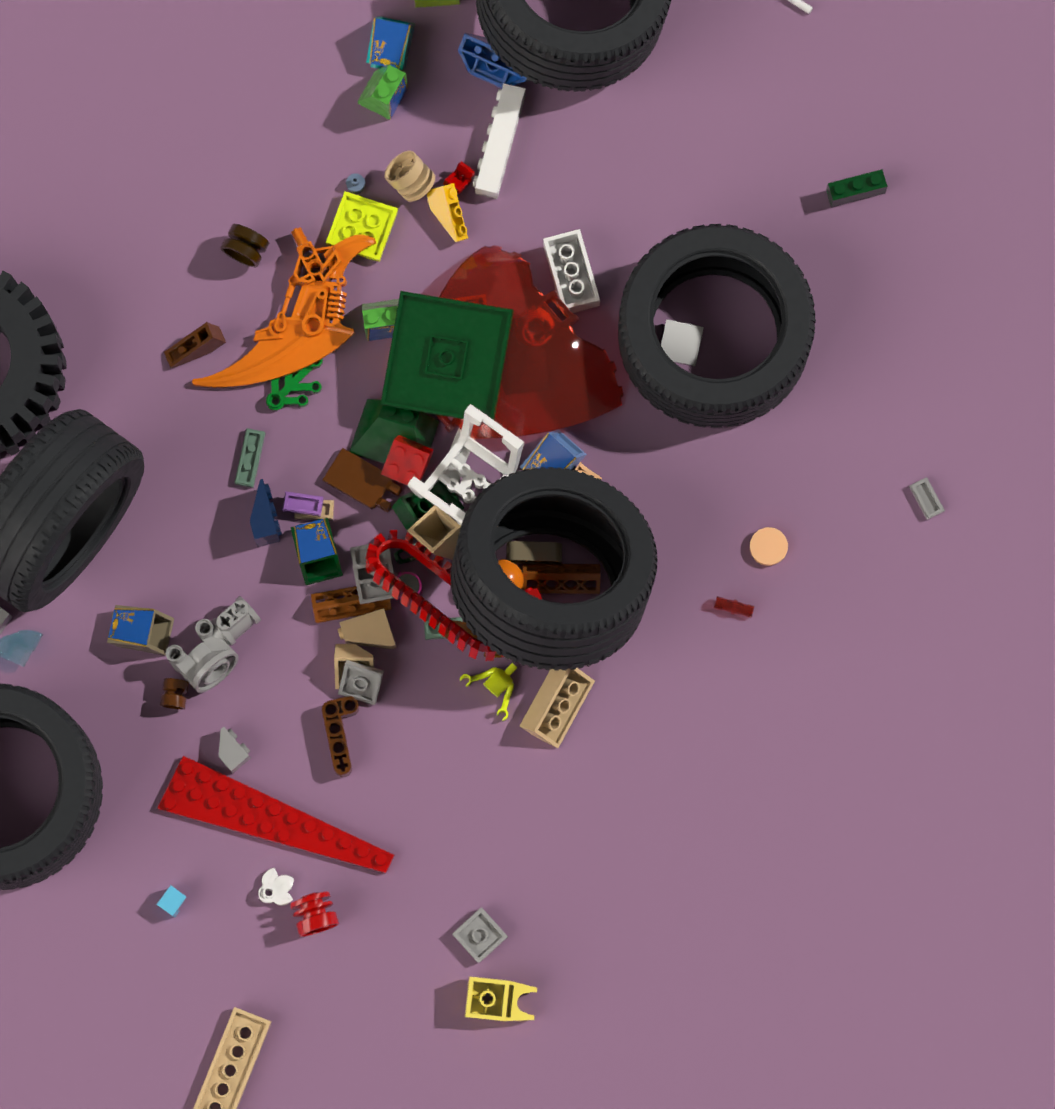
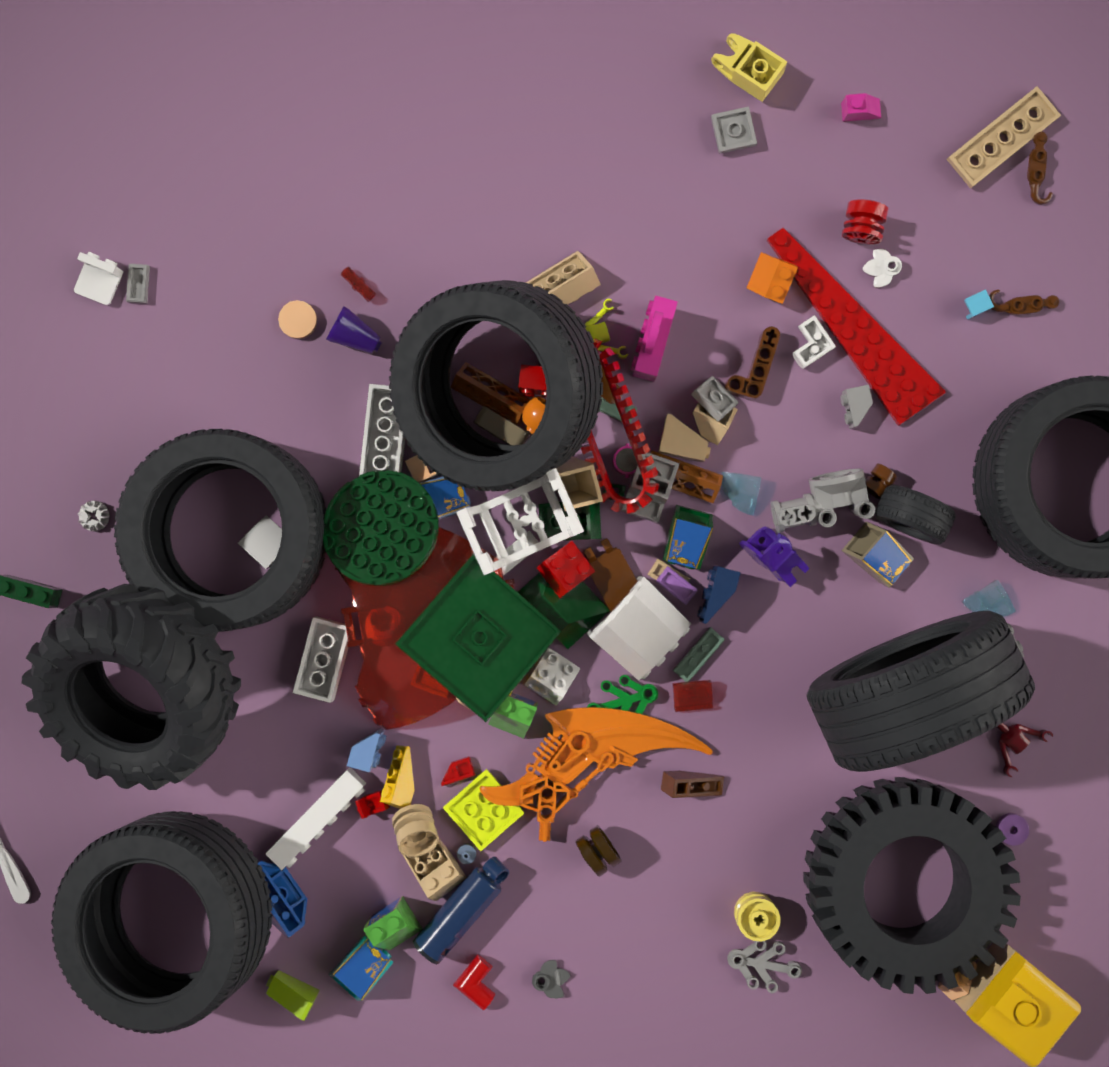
camera: 150 degrees left, 10 degrees up
none -> black tyre [21,583,241,790]
none -> white bracket [74,252,124,305]
none -> white gear [78,501,109,531]
none -> dark green tile [323,470,439,586]
none -> dark purple cone [326,306,382,354]
none -> medium blue slope [347,728,387,772]
none -> white brick [359,384,405,475]
none -> tan slope [402,838,467,901]
none -> dark blue piece [413,857,509,965]
none -> red tile [441,756,476,786]
none -> red brick [453,954,495,1010]
none -> white bracket [525,648,580,706]
none -> dark grey plate [532,960,570,999]
none -> white windscreen [587,576,691,680]
none -> dark pink brick [630,295,678,382]
none -> clear red plate [672,680,713,712]
none -> clear light blue brick [721,472,761,516]
none -> light grey plant [727,941,802,993]
none -> light yellow wheel [734,891,780,942]
none -> dark purple piece [739,526,810,587]
none -> orange slope [746,252,798,304]
none -> white brick [793,315,836,369]
none -> dark pink slope [841,93,881,122]
none -> black tyre [875,485,956,544]
none -> reddish brown piece [989,289,1059,315]
none -> reddish brown piece [1027,132,1053,205]

